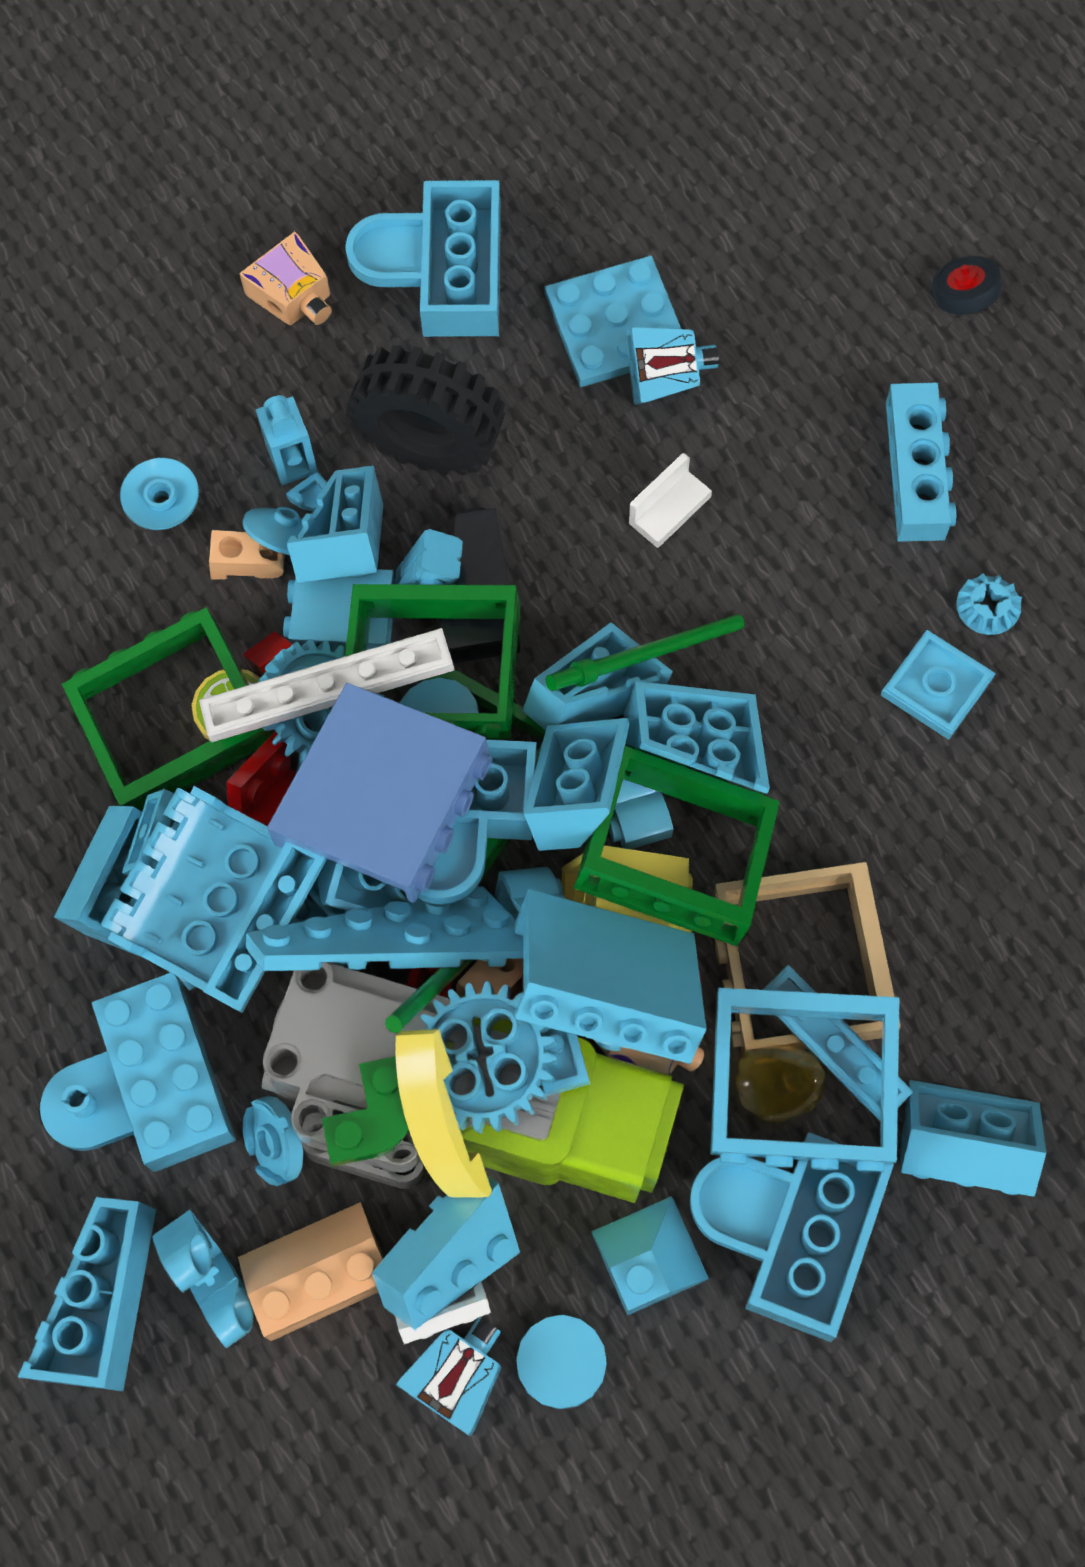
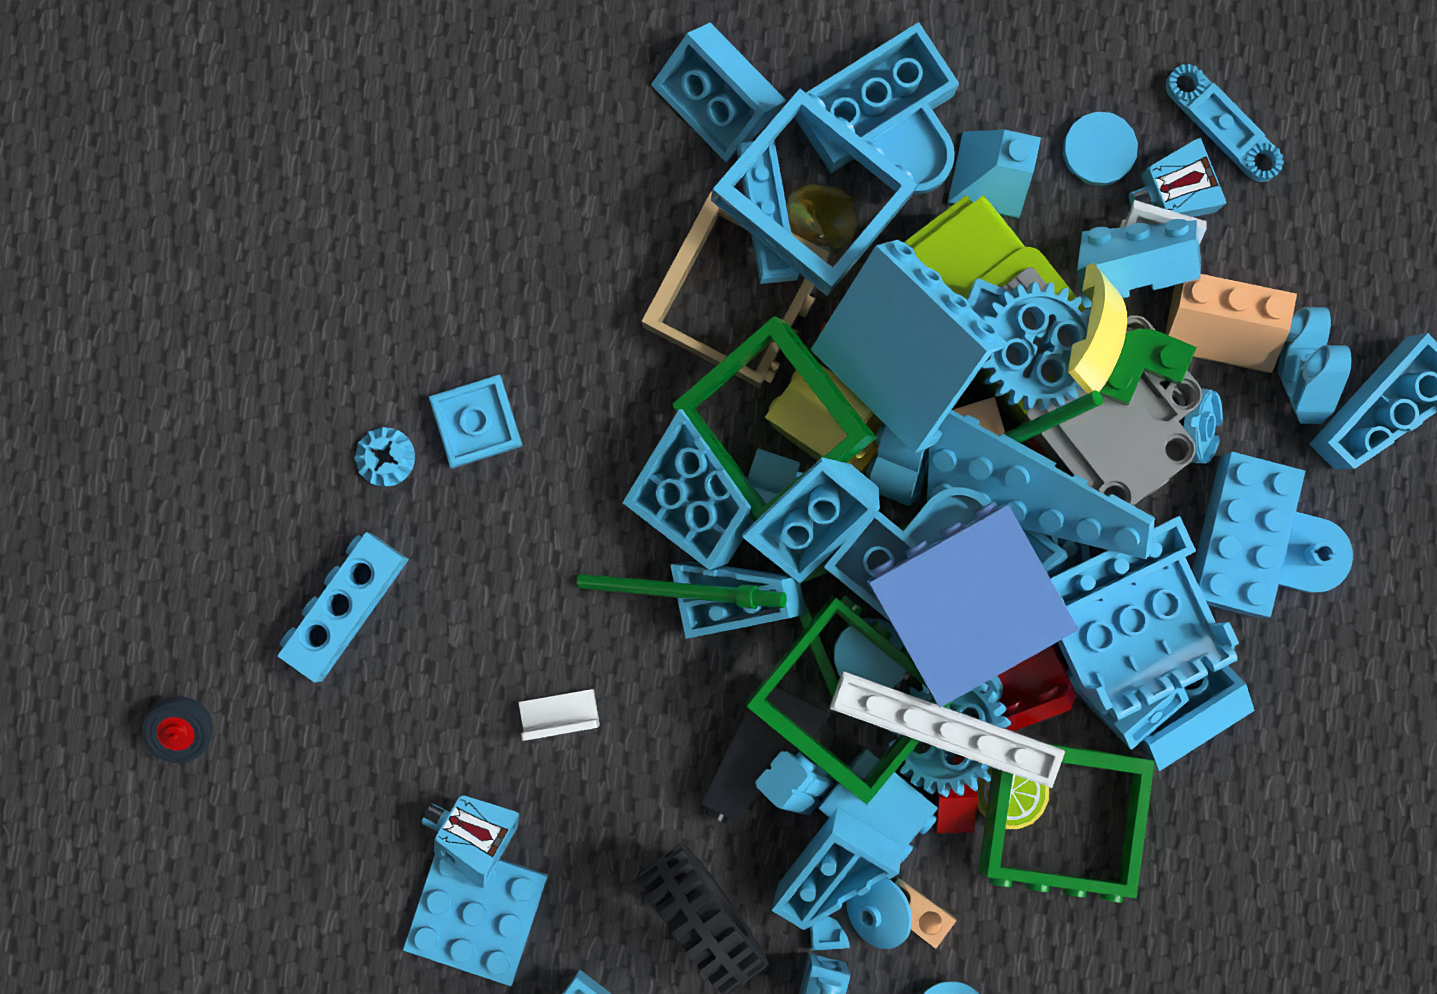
camera: 145 degrees left, 15 degrees up
none -> medium azure plate [1166,64,1284,182]

